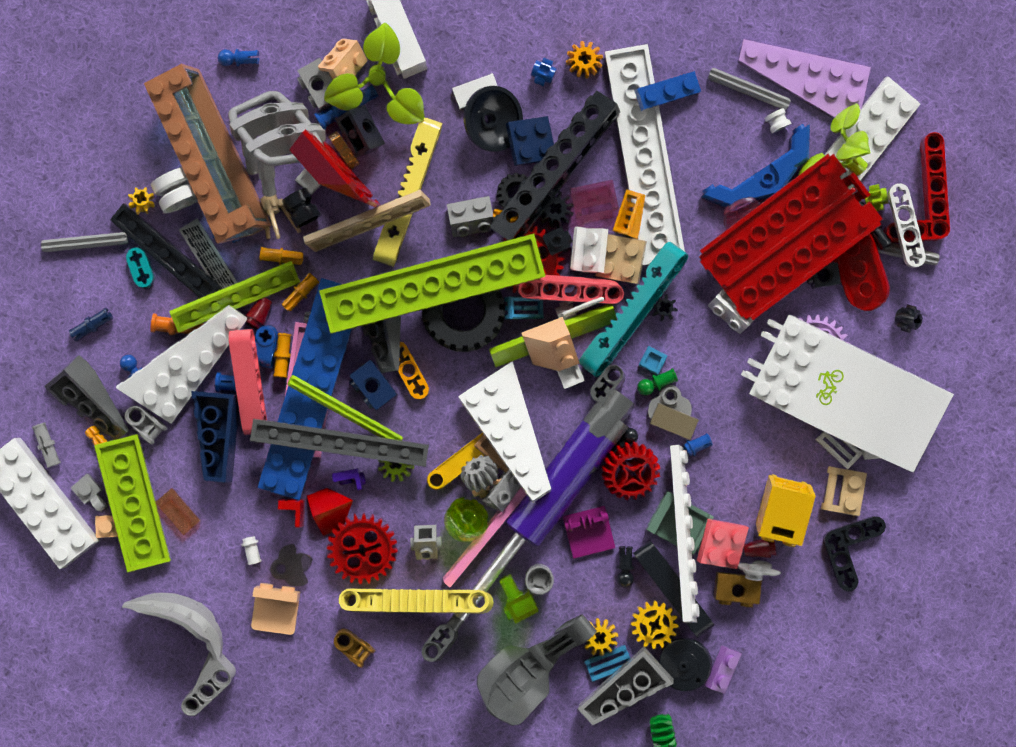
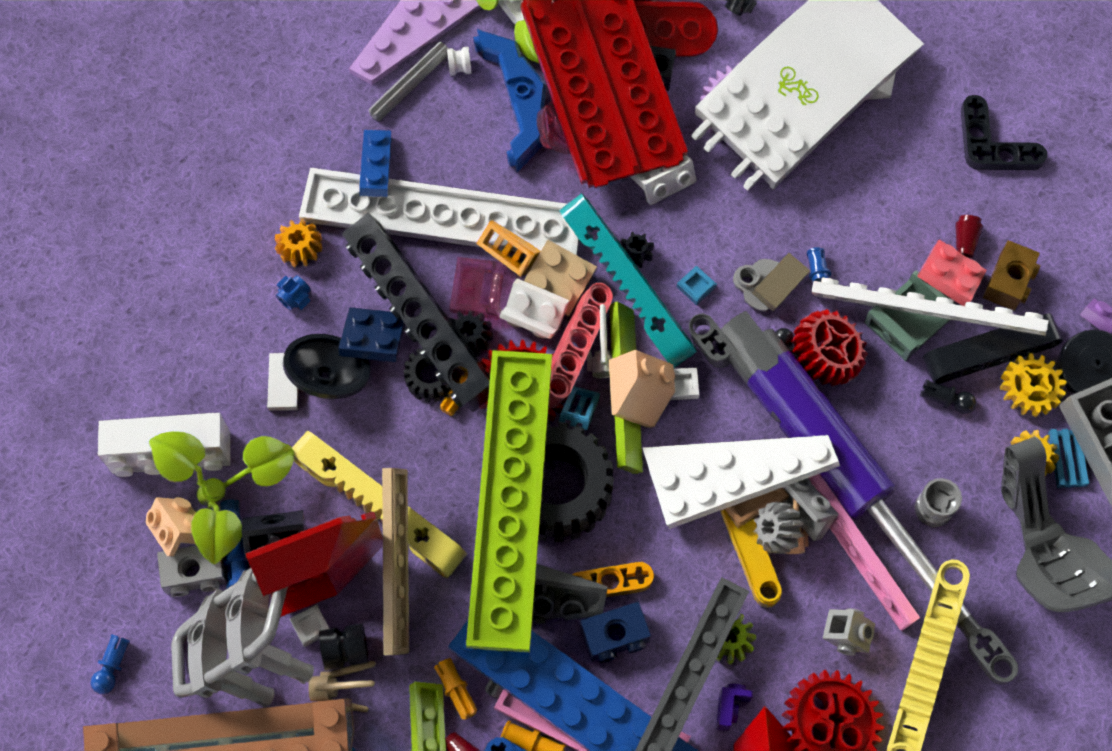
camera: 75 degrees left, 20 degrees down
light orange axle [259,247,304,265] -> none
lime axle [287,375,403,440] -> none
clear neon green cylinder [444,497,488,542] -> none
light grey bracket [447,196,494,237] -> none
clear neon green brick [499,574,539,624] -> none
black bracket [543,227,573,255] -> none
magenta hinge [563,506,615,559] -> none
green pin [637,368,678,396] -> none
light grey plate [738,560,781,581] -> none
yellow container [756,474,816,547] -> none
white tile [815,431,863,469] -> none
tan plate [821,466,867,516] -> none

